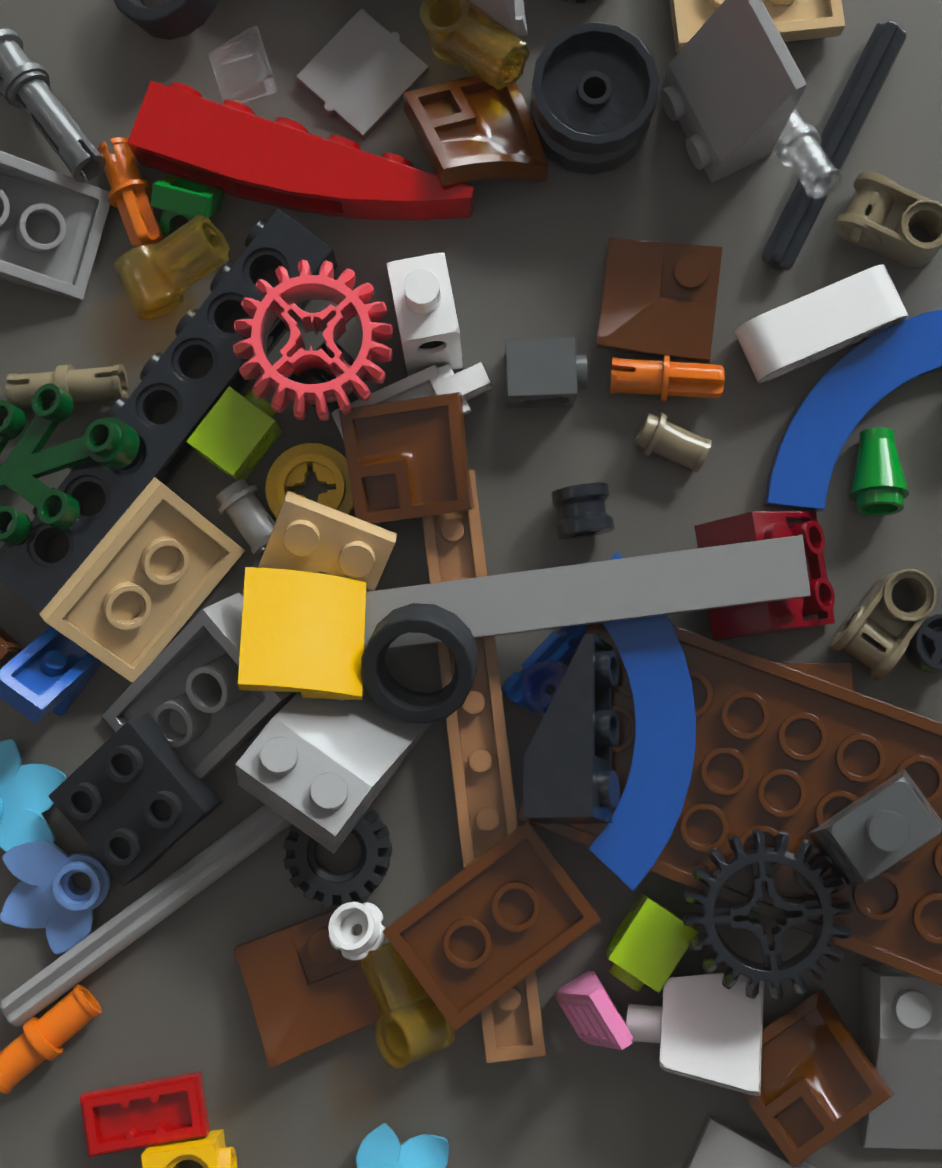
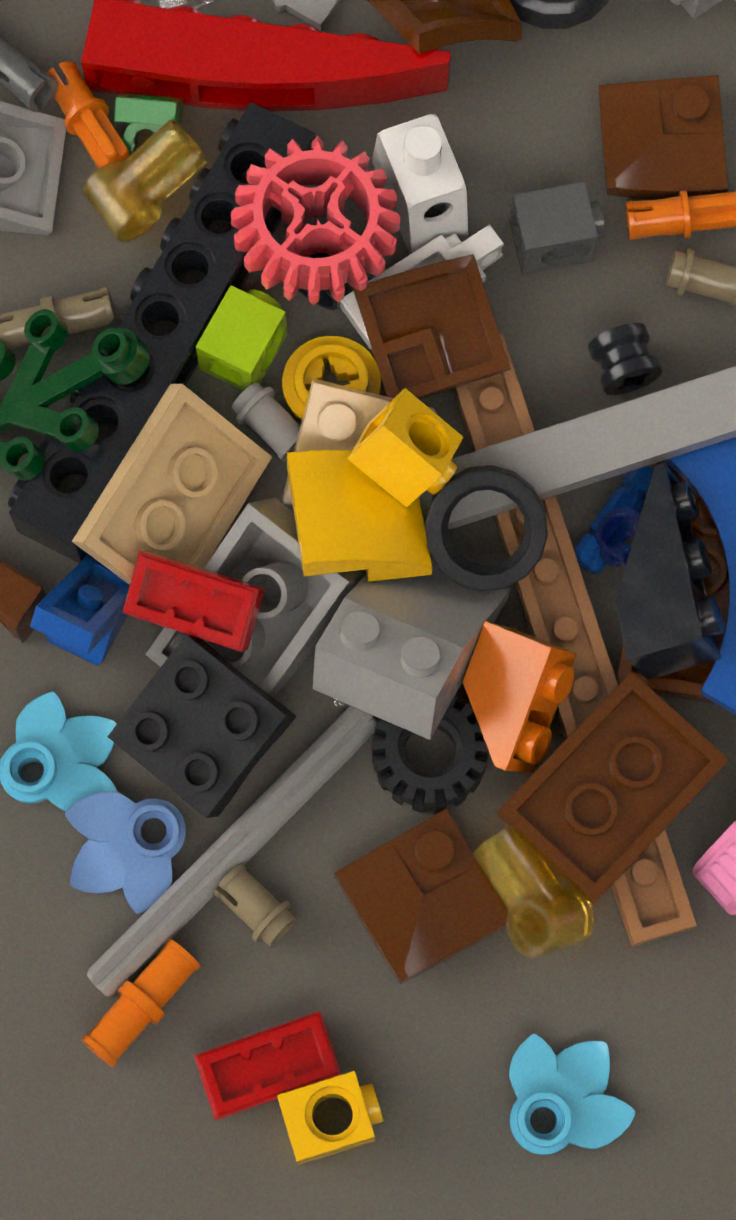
camera: 10 degrees left, 10 degrees down
white plate [328,901,385,961] -> none
none -> red plate [122,550,265,652]
none -> dark tan pin [213,864,298,948]
none -> yellow brick [347,388,463,507]
none -> orange slope [462,621,577,774]

